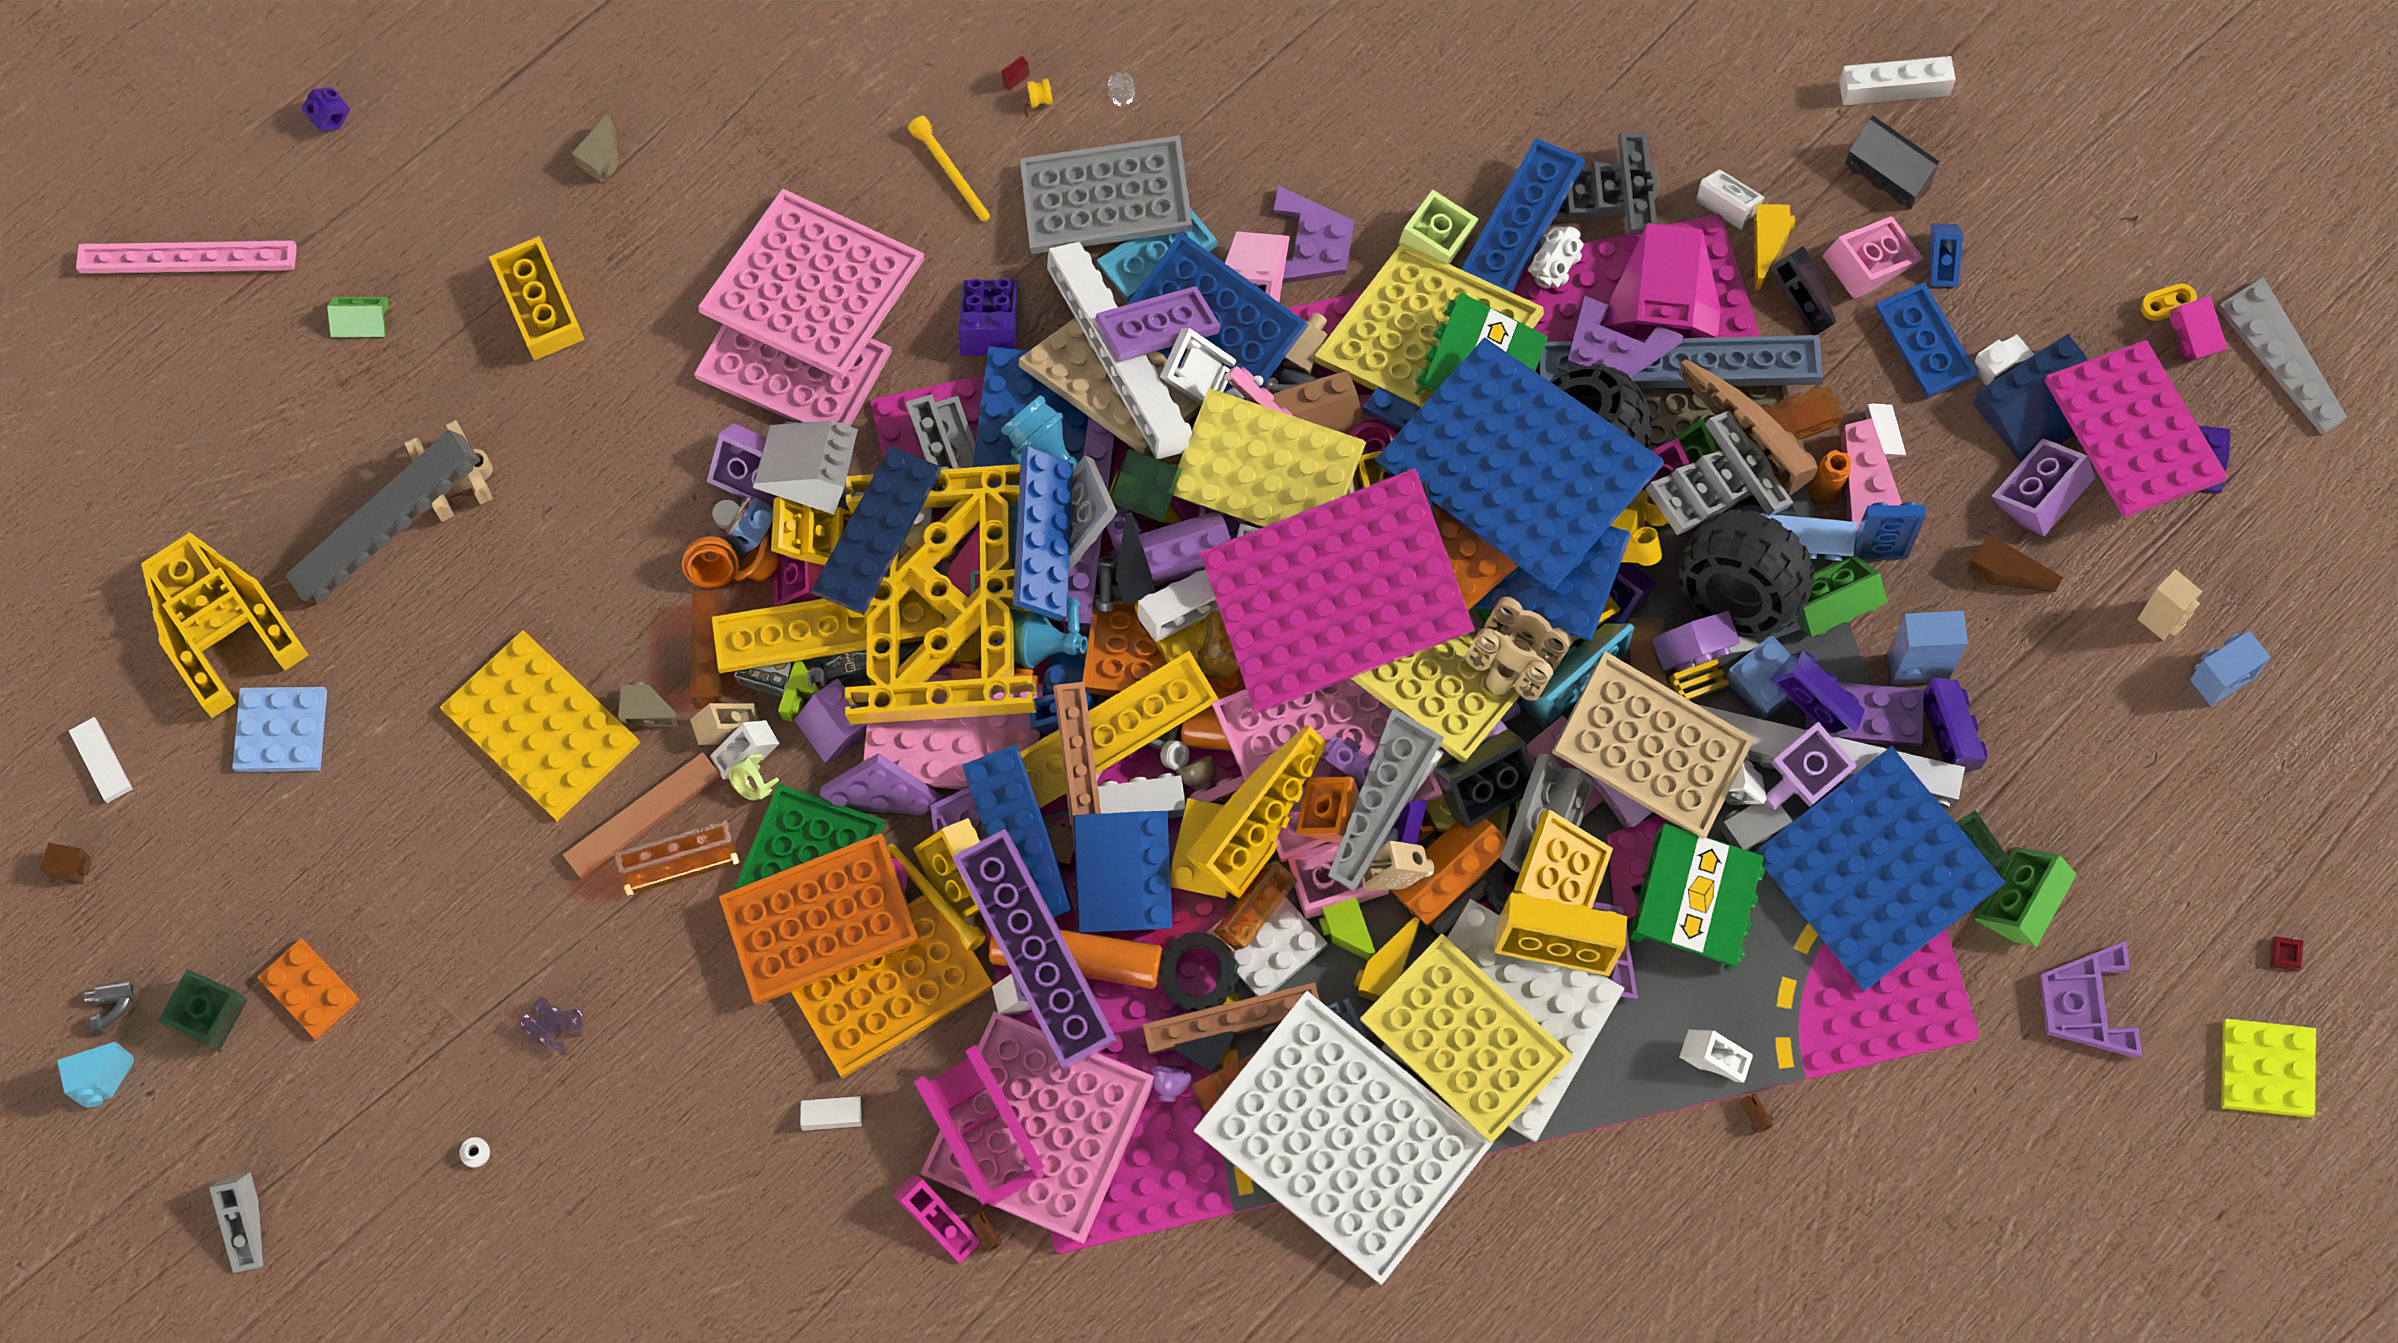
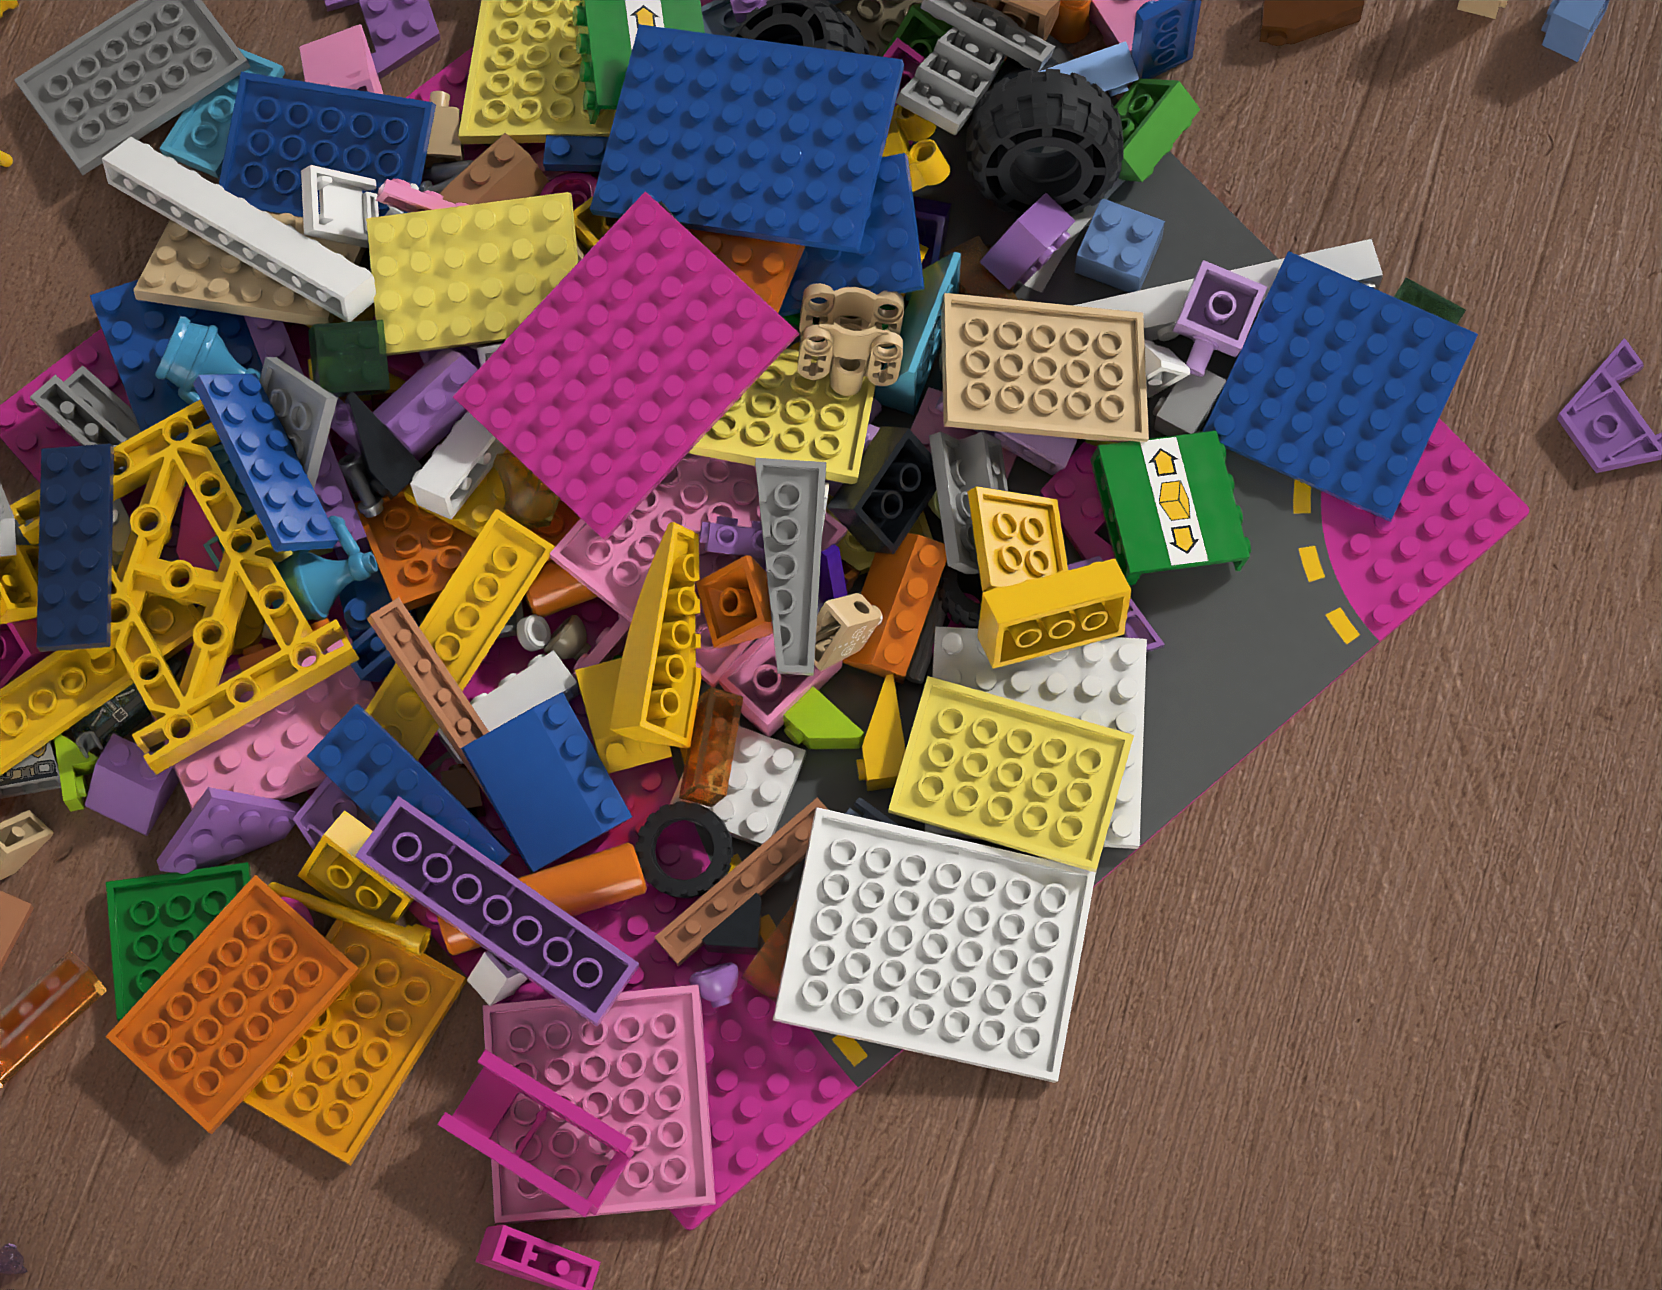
camera: 30 degrees left, 0 degrees up
white arch [710,720,780,779] -> none
yellowish green piece [729,754,779,801] -> none
white slope [800,1096,862,1131] -> none
dark purple slope [958,279,1018,356] -> none
reddish brown pin [968,1212,1001,1253] -> none
medium lavender plate [1095,286,1220,361] -> none
yellow tile [1669,659,1730,700] -> none
white arch [1680,1030,1753,1082] -> none
reddish brown pin [1740,1093,1773,1133] -> none
dark purple slope [1770,651,1865,737] -> none
medium lavender plate [1805,682,1924,747] -> none
medium blue brick [1887,611,1968,686] -> none
dark purple slope [1923,678,1988,773] -> none
bright green slope [1974,846,2077,947] -> none

